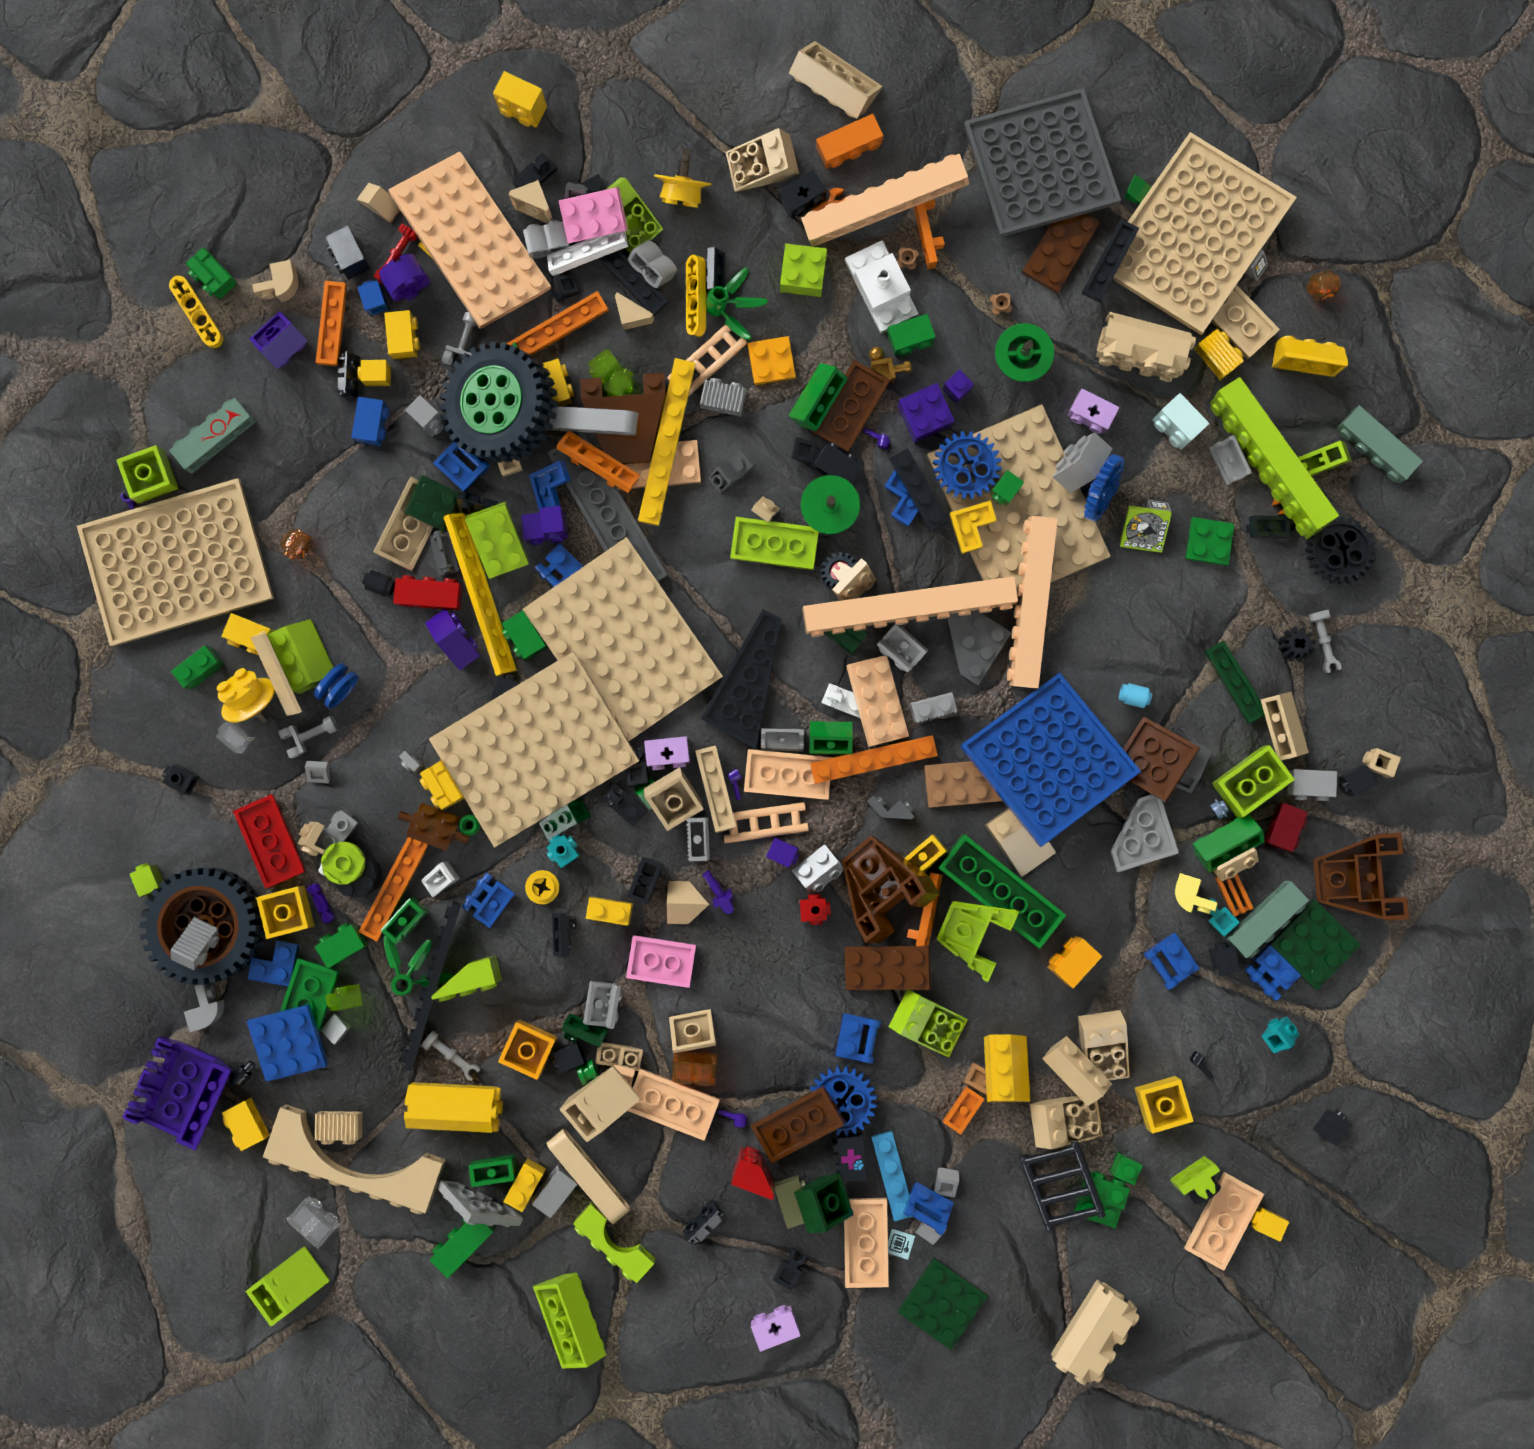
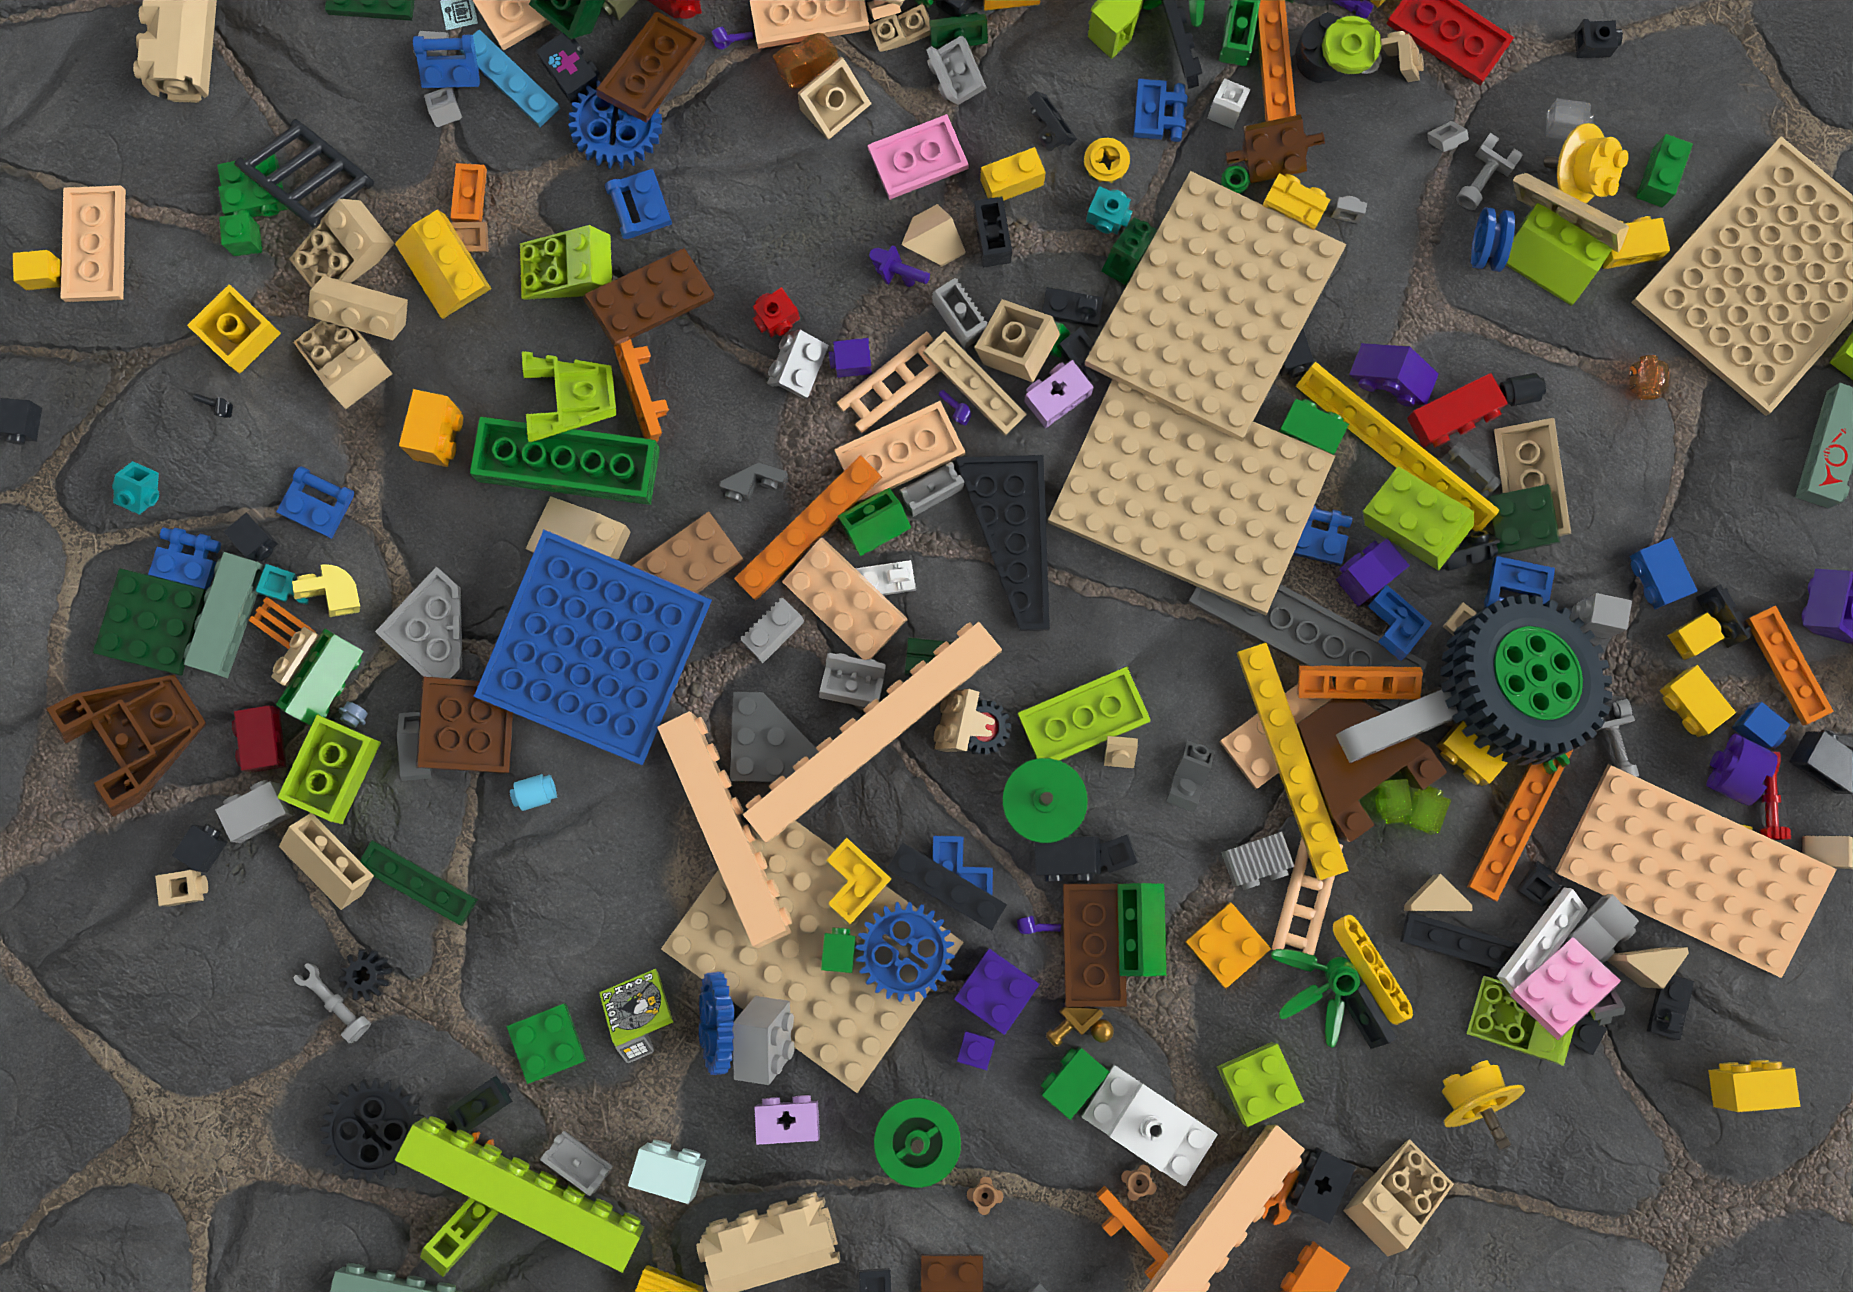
camera: 145 degrees right, 5 degrees down
light grey bracket [315,810,358,850] -> none
light grey brick [628,240,677,288] -> none
reddish brown wedge [842,835,940,943] -> none
yellow brick [905,835,949,872] -> none
lime piece [1170,1156,1221,1204] -> none

